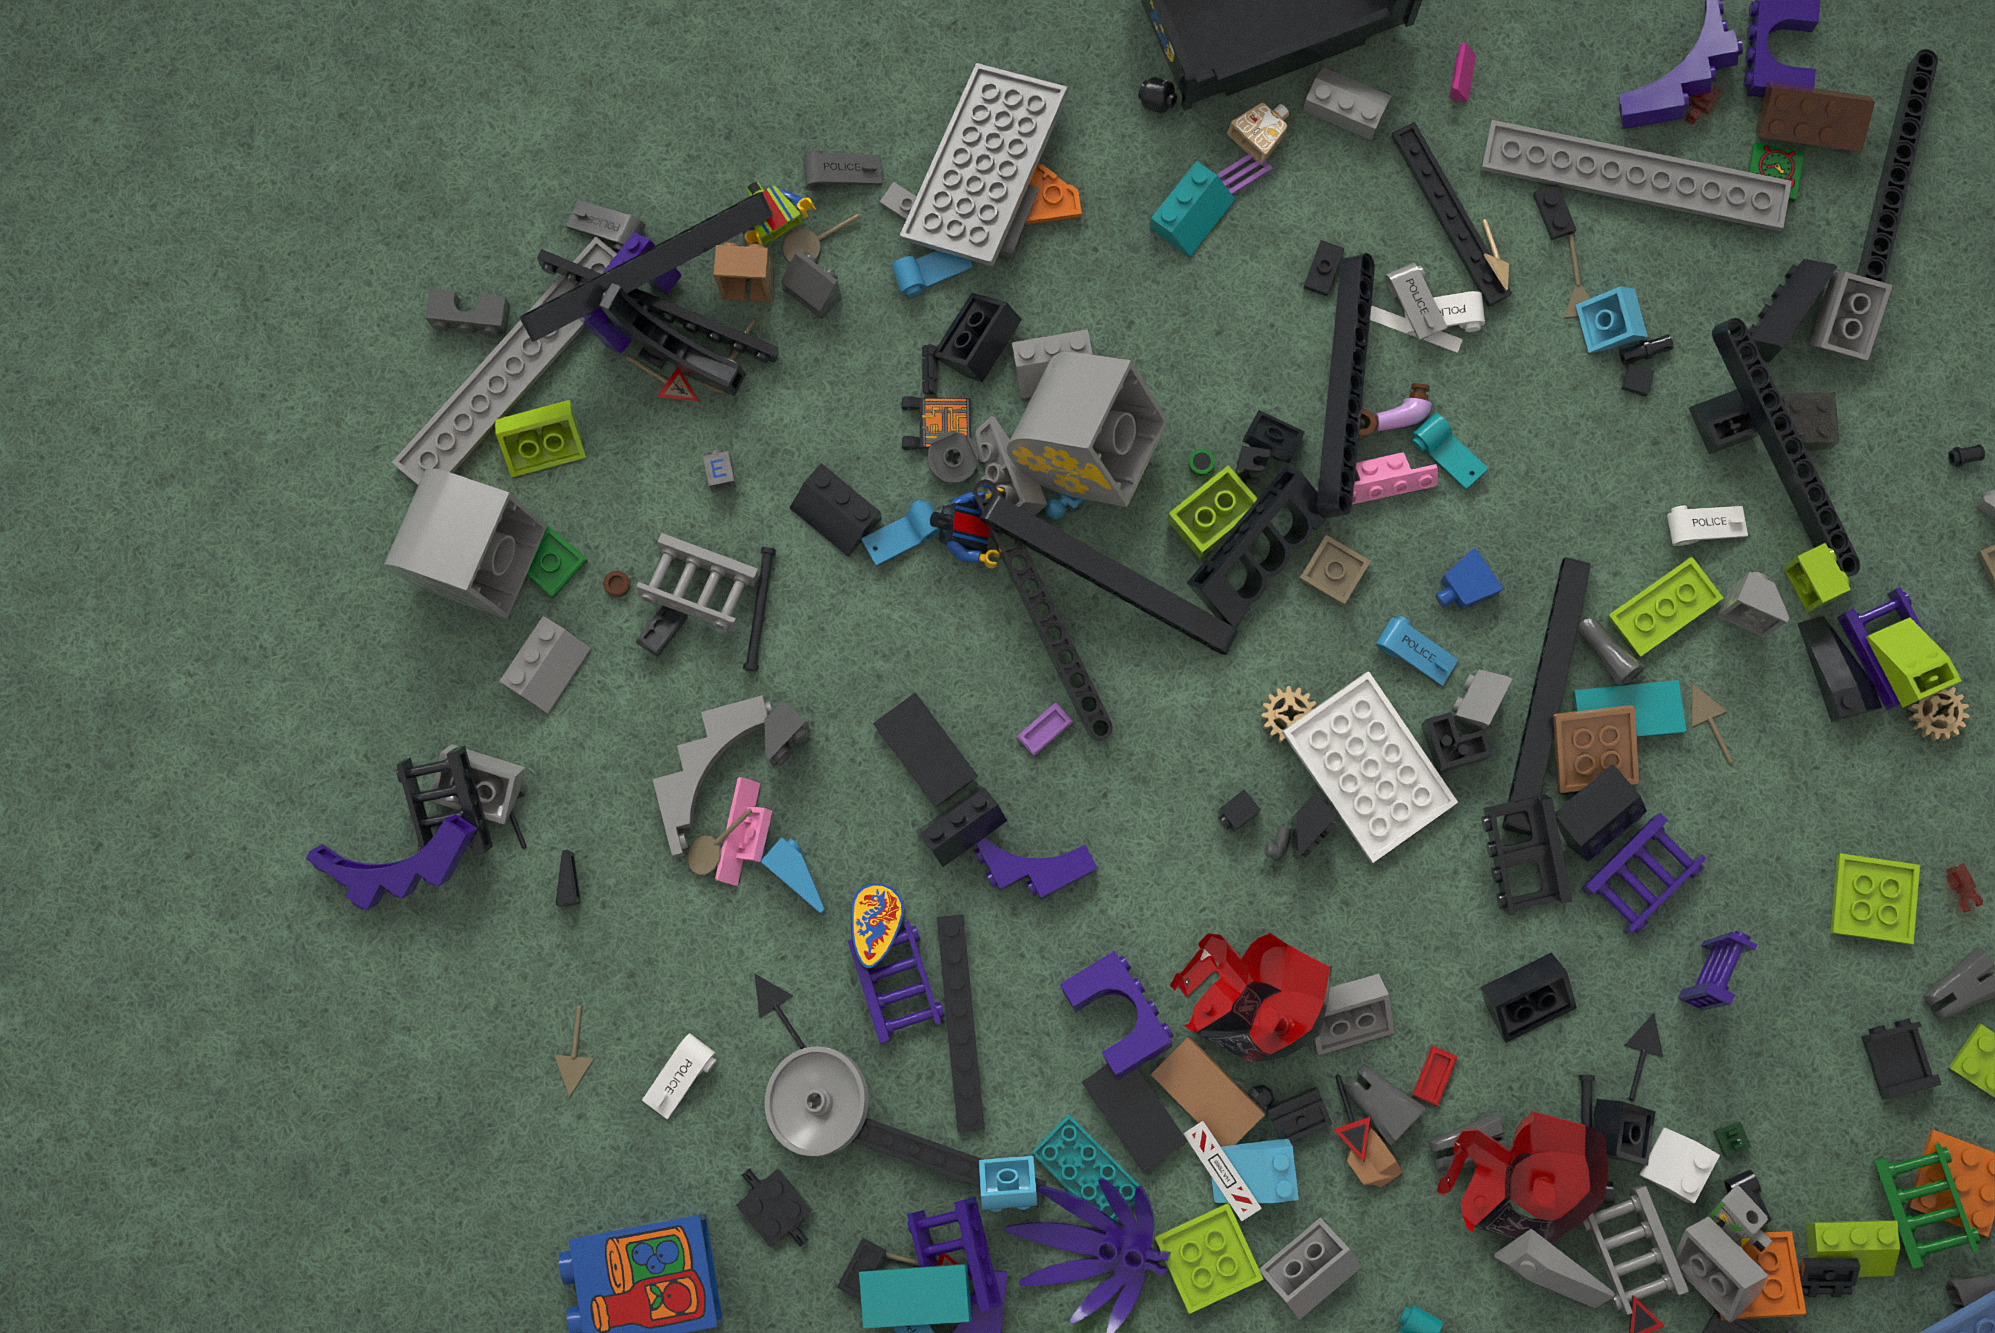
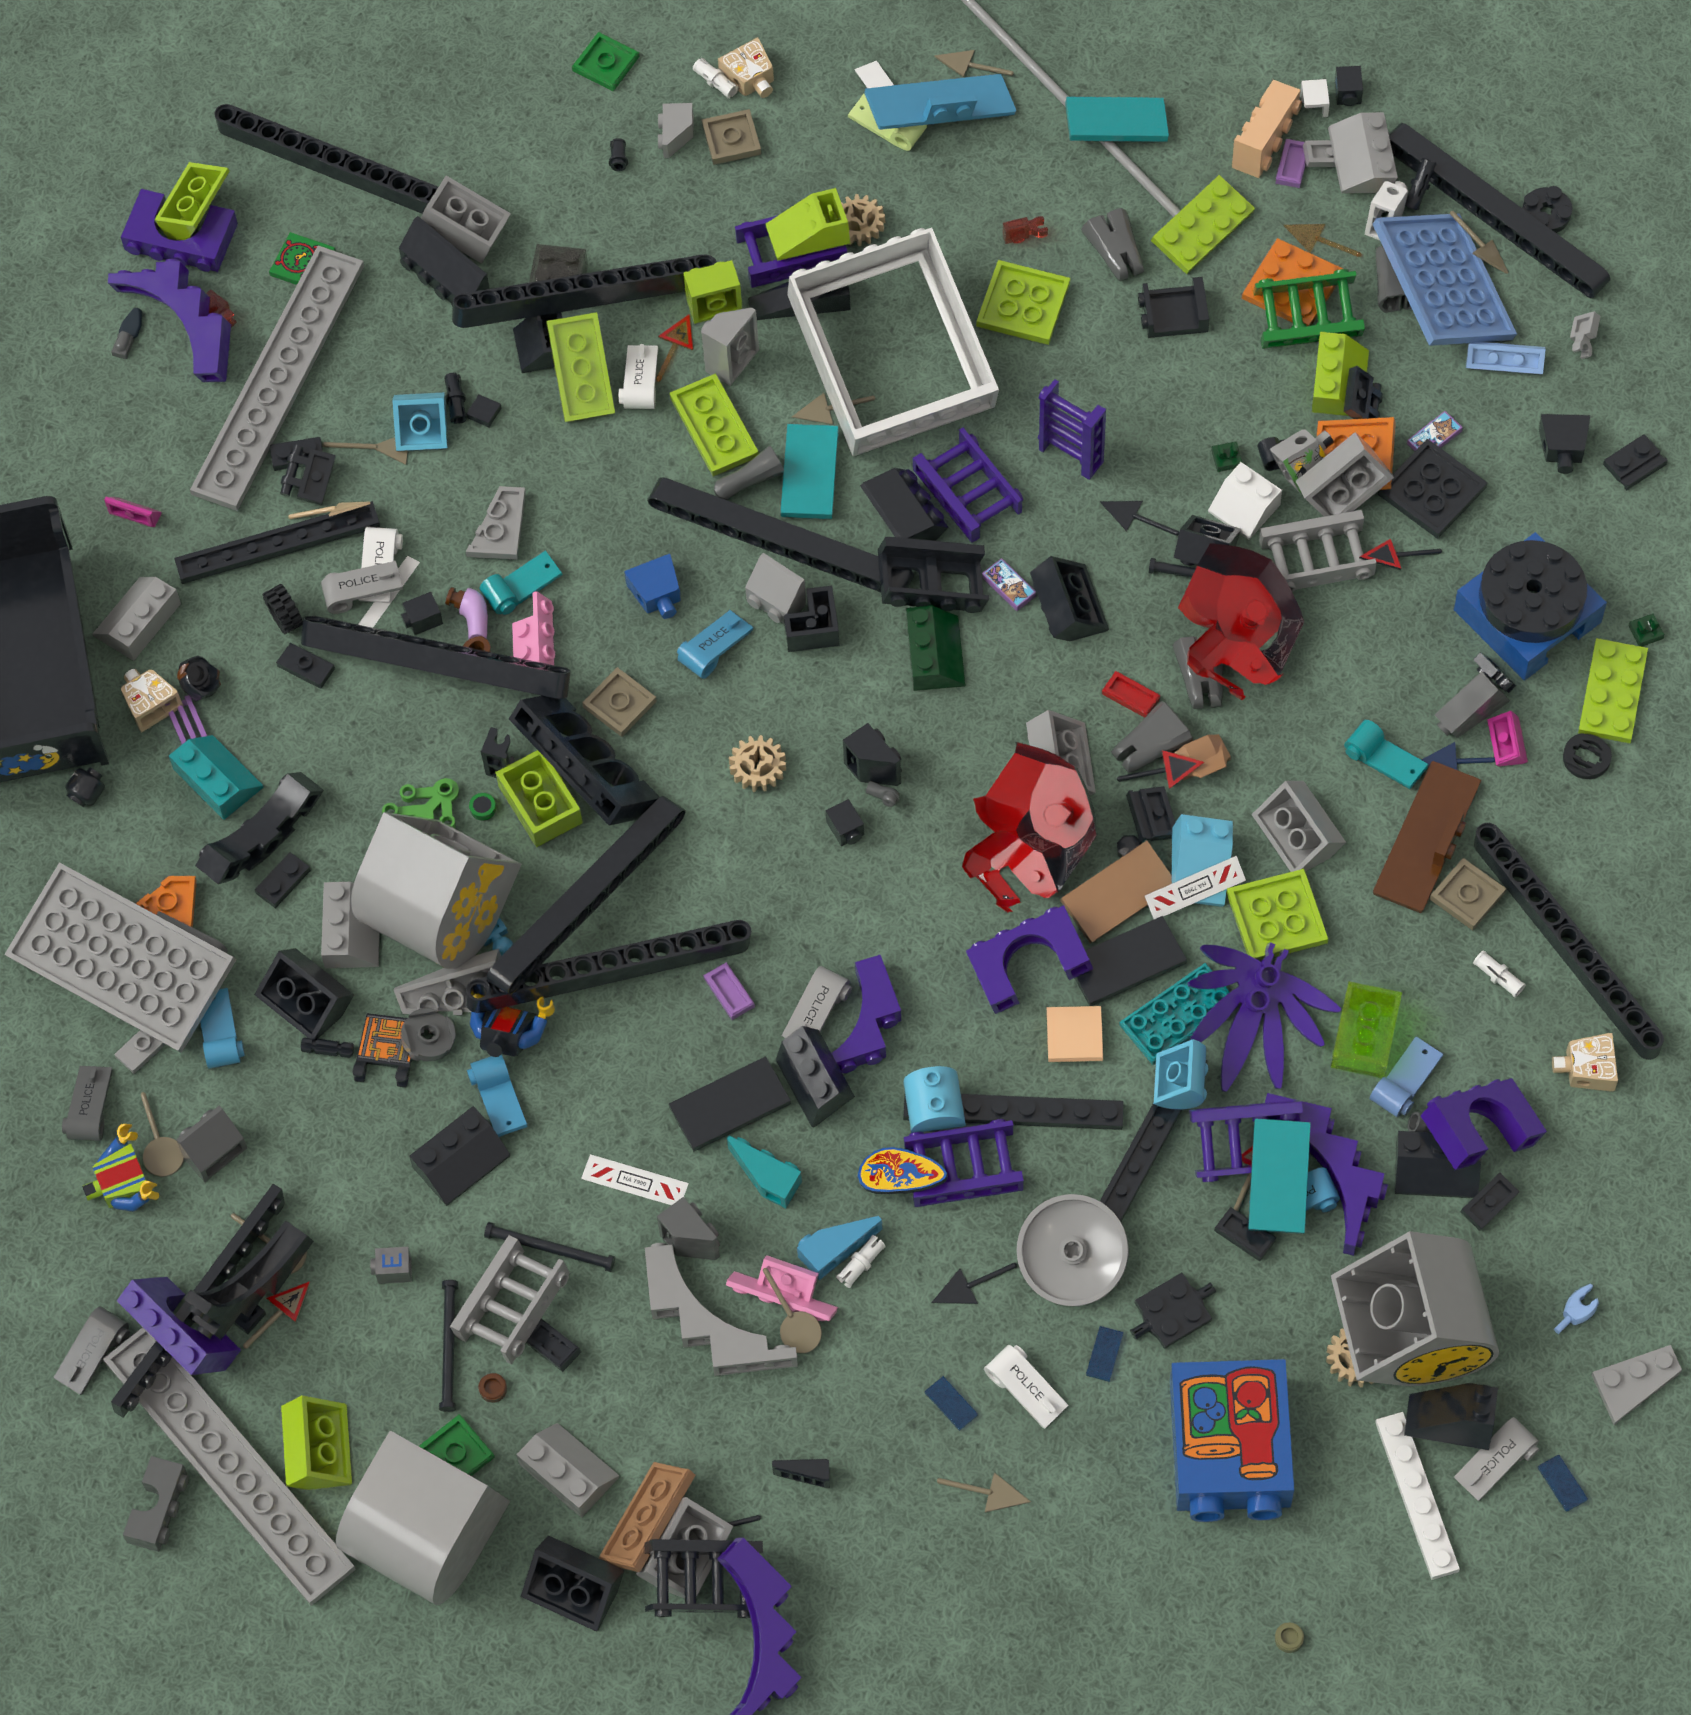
camera: 80 degrees left, 15 degrees down
black beam [519,192,773,341] -> none
medium nougat piece [714,243,775,302] -> none
black plate [1242,410,1305,464] -> none
white plate [1282,672,1458,863] -> none
light grey wedge [1494,1229,1615,1309] -> none
medium nougat plate [1553,705,1639,793] -> none
reddish brown brick [1756,81,1875,152] -> none
none -> piece [111,308,142,359]
none -> lime slope [155,162,230,241]
none -> black hair [177,655,221,702]
none -> black brick [195,772,324,884]
none -> black plate [255,852,311,909]
none -> black tyre [262,584,303,634]
none -> black plate [280,445,336,505]
none -> bright green plant [382,778,459,828]
none -> black brick [401,592,443,636]
none -> black bar [439,1280,458,1412]
none -> light grey wing [466,486,526,560]
none -> black slope [520,1535,625,1632]
none -> lime plate [546,312,615,422]
none -> white sticker [581,1154,689,1205]
none -> medium nougat tile [599,1462,695,1572]
none -> piece [656,315,693,382]
none -> teal slope [727,1136,802,1209]
none -> light grey door [782,966,852,1038]
none -> white door [788,228,999,456]
none -> white pin [837,1235,886,1288]
none -> medium azure brick [903,1066,966,1133]
none -> dark green slope [906,606,966,691]
none -> clear blue piece [925,1376,978,1431]
none -> tile [982,558,1036,611]
none -> light nougat slope [1047,1006,1103,1062]
none -> clear blue piece [1086,1326,1123,1382]

